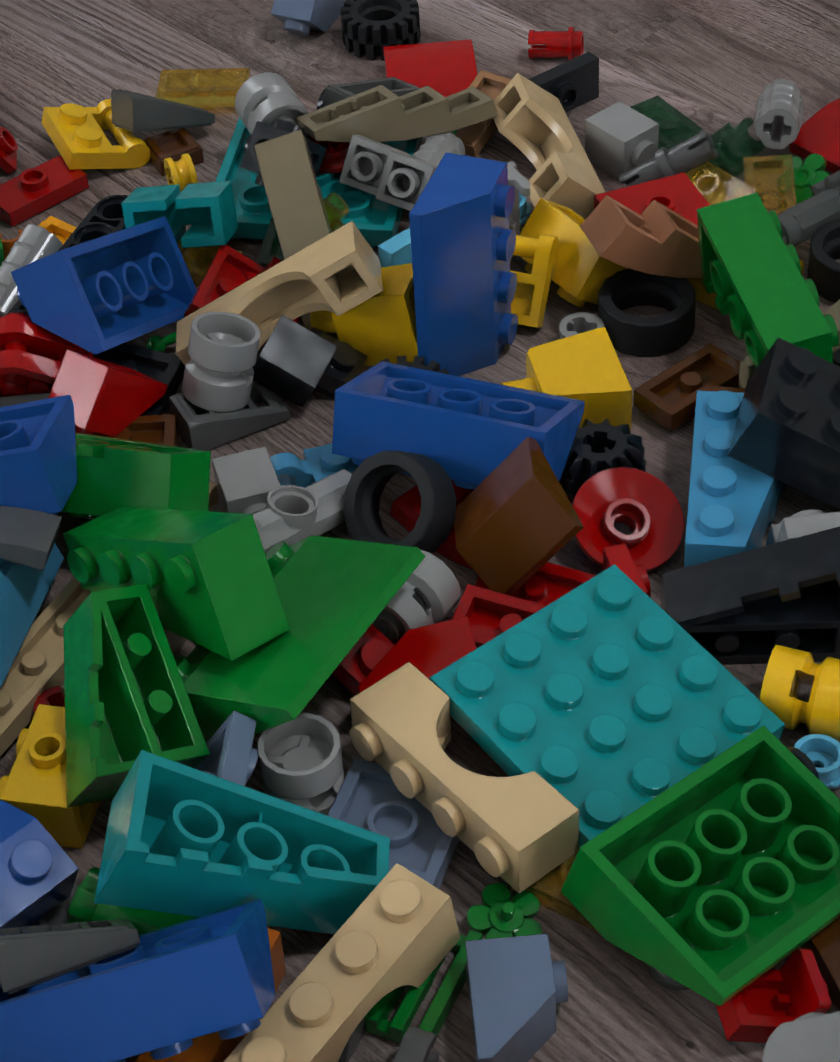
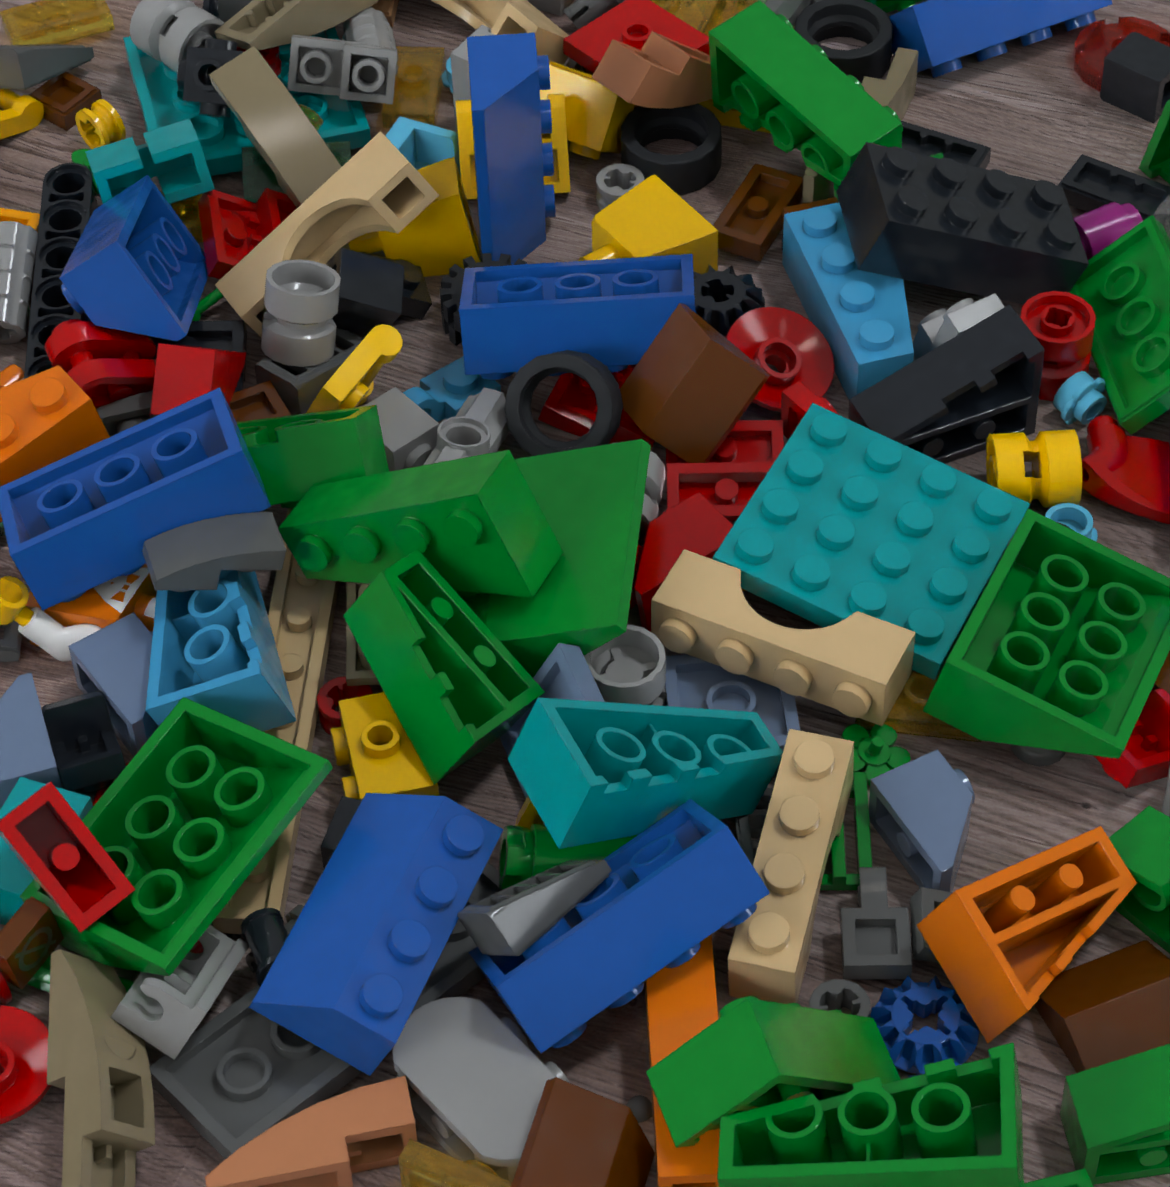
camera: 25 degrees left, 5 degrees up
none -> yellow plate [306,324,403,414]

